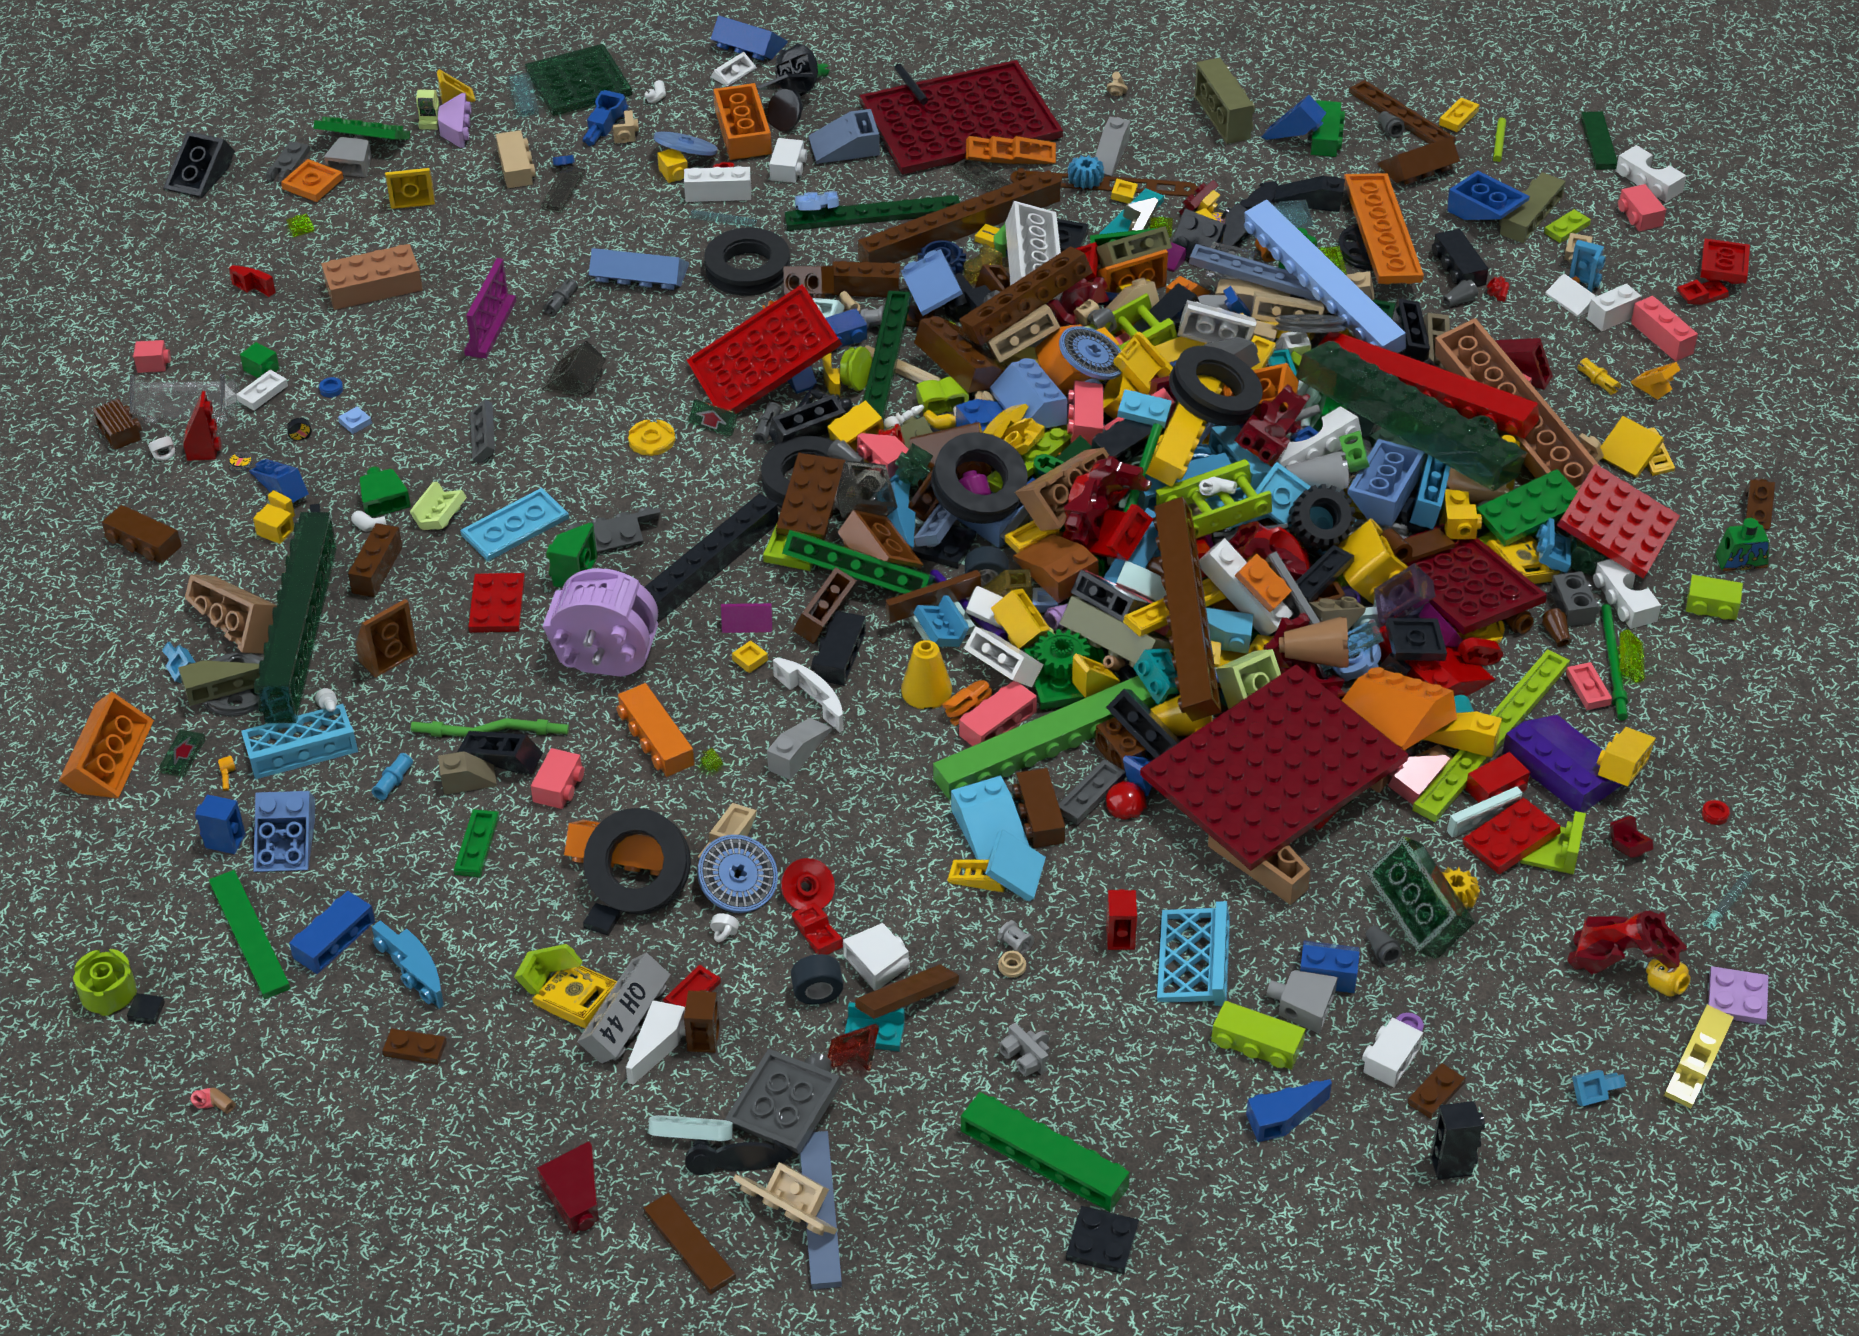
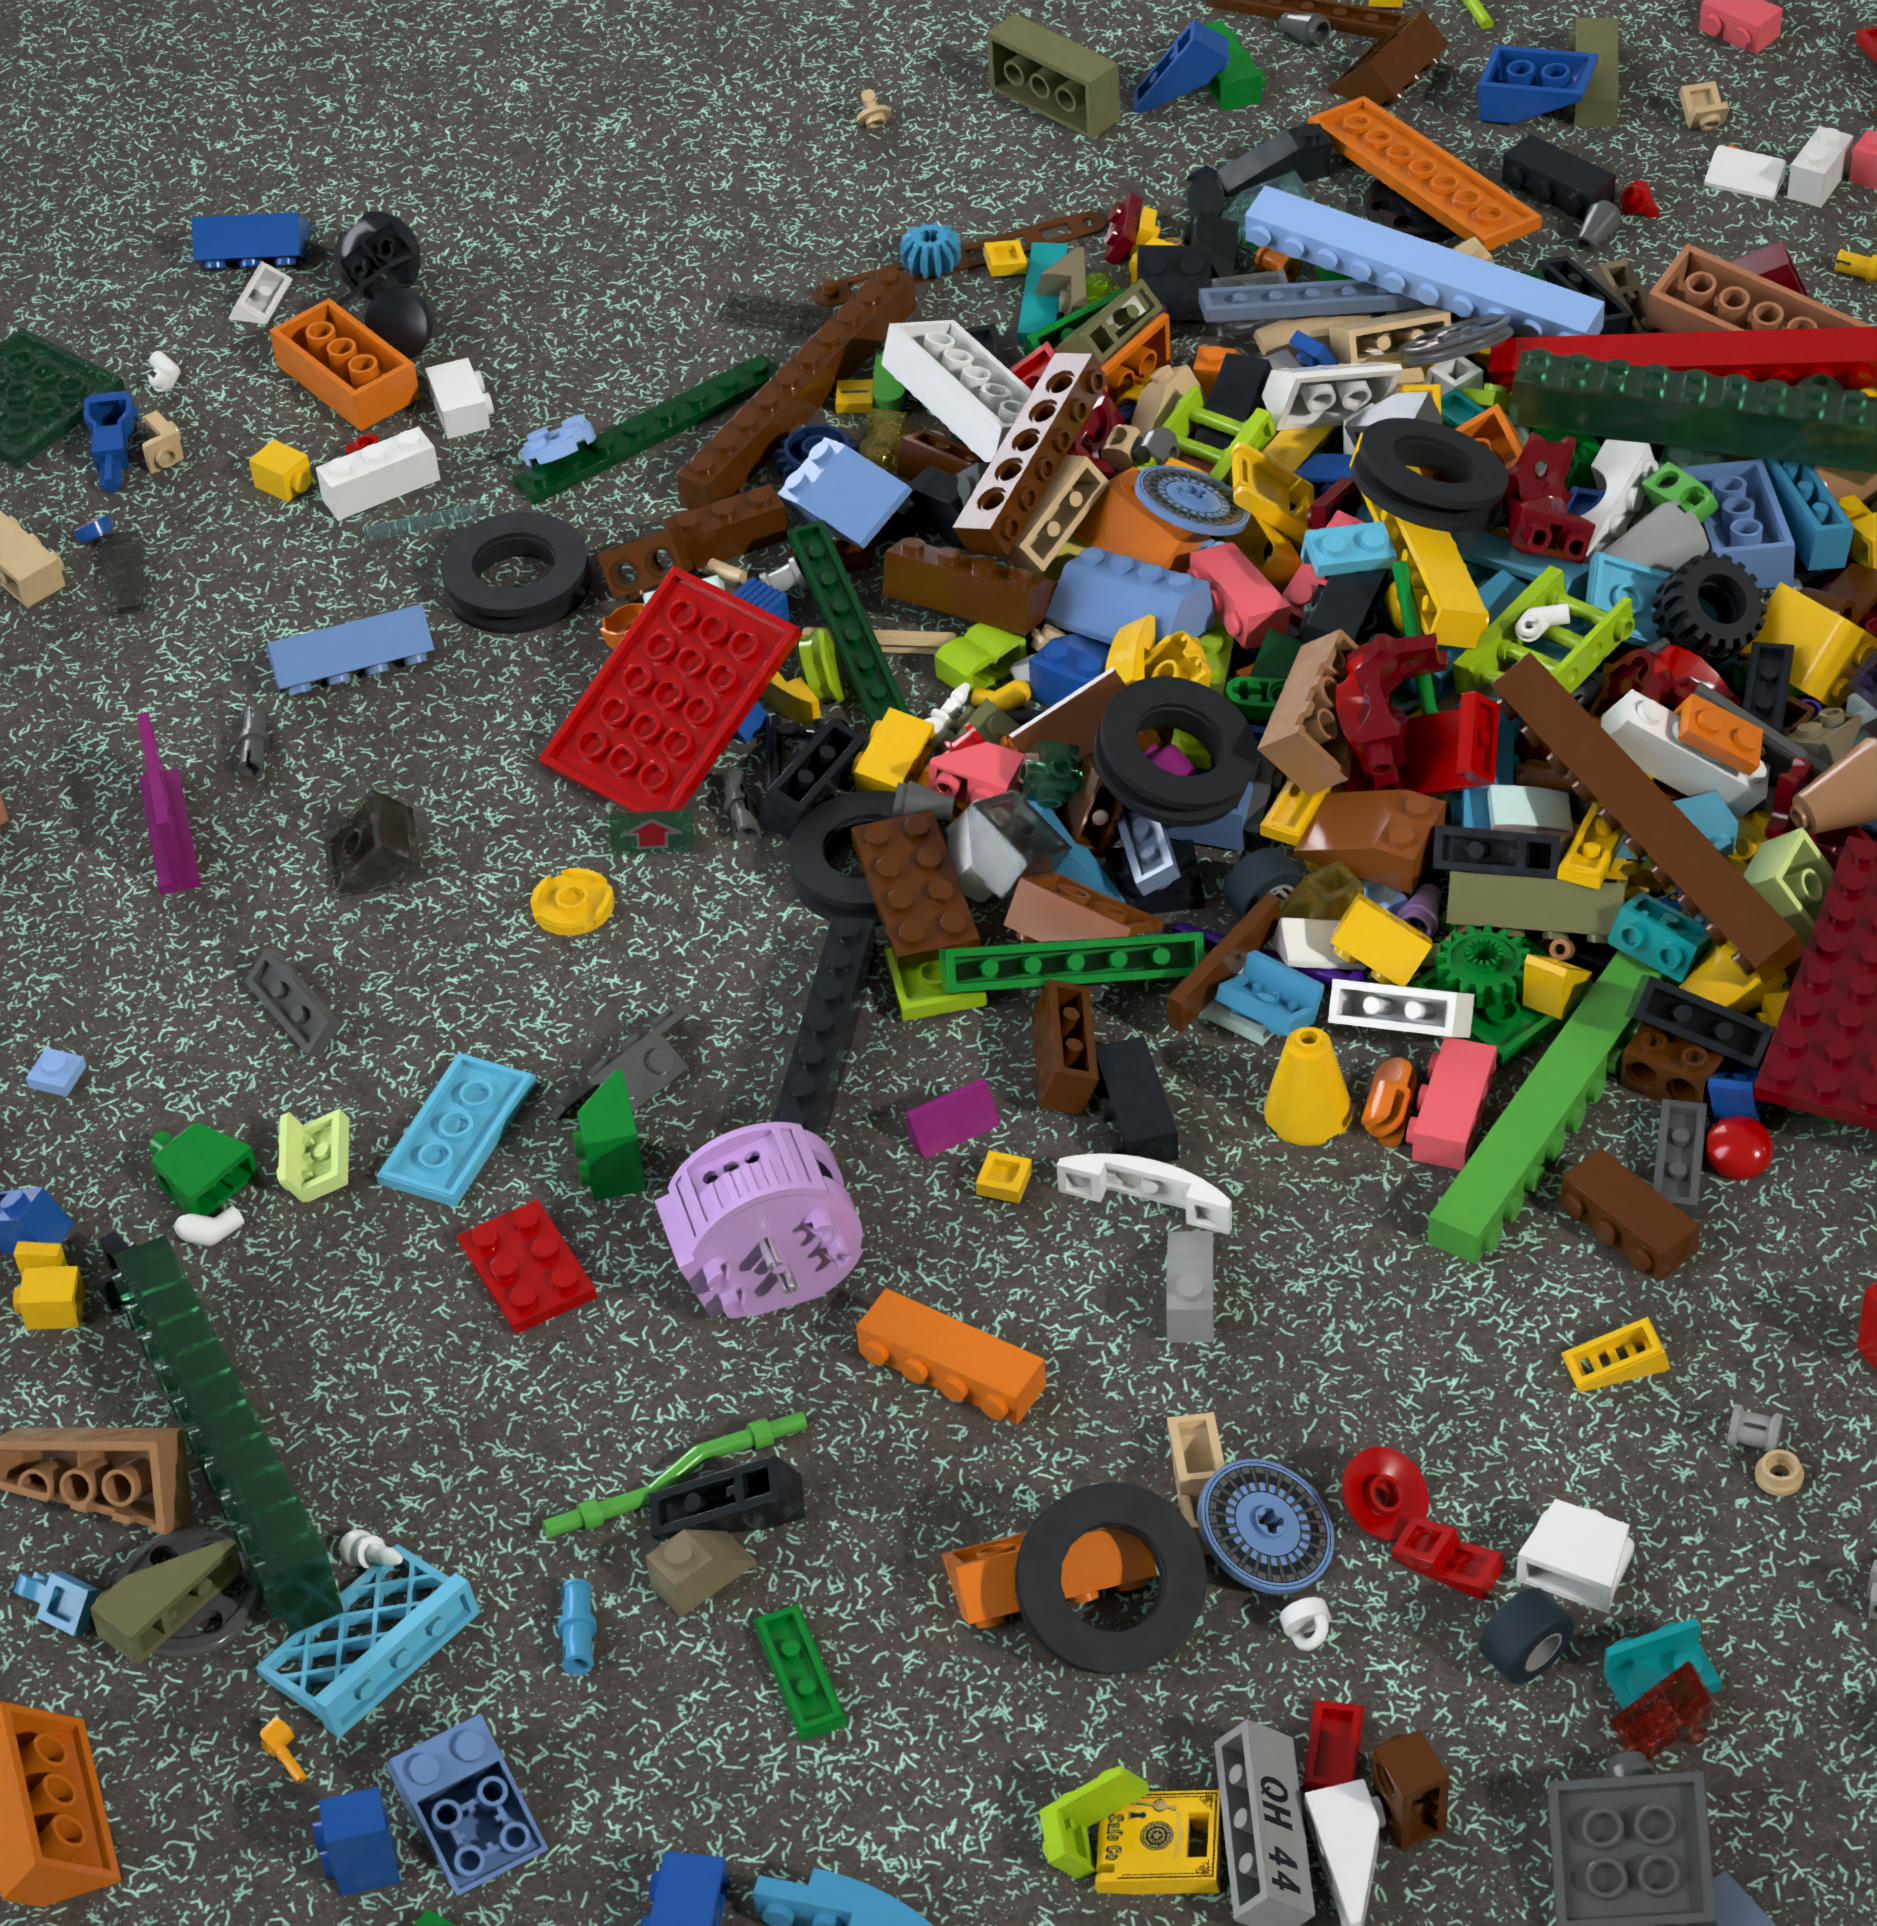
camera: 25 degrees left, 0 degrees up
clear green tile [159,729,206,777] -> none
reddish brown brick [348,523,403,597] -> none
dark orange slope [355,599,418,678] -> none
coral brick [531,748,585,809] -> none
black tile [583,903,621,936] -> none
medium blue piece [653,132,718,156] -> none
clear neon green plate [700,747,723,772] -> none
sand blue slope [808,109,880,164] -> none
reddish brown tile [855,964,959,1019] -> none
dark red plate [859,60,1063,175] -> none
black bar [894,64,928,105] -> none
medium azure slope [951,776,1030,860] -> none
orange slope [966,136,1056,164] -> none
medium azure tile [985,829,1046,901] -> none
light grey slope [1095,117,1130,177] -> none
lime plate [1544,209,1591,243] -> none
dark azure bracket [1569,240,1606,293] -> none

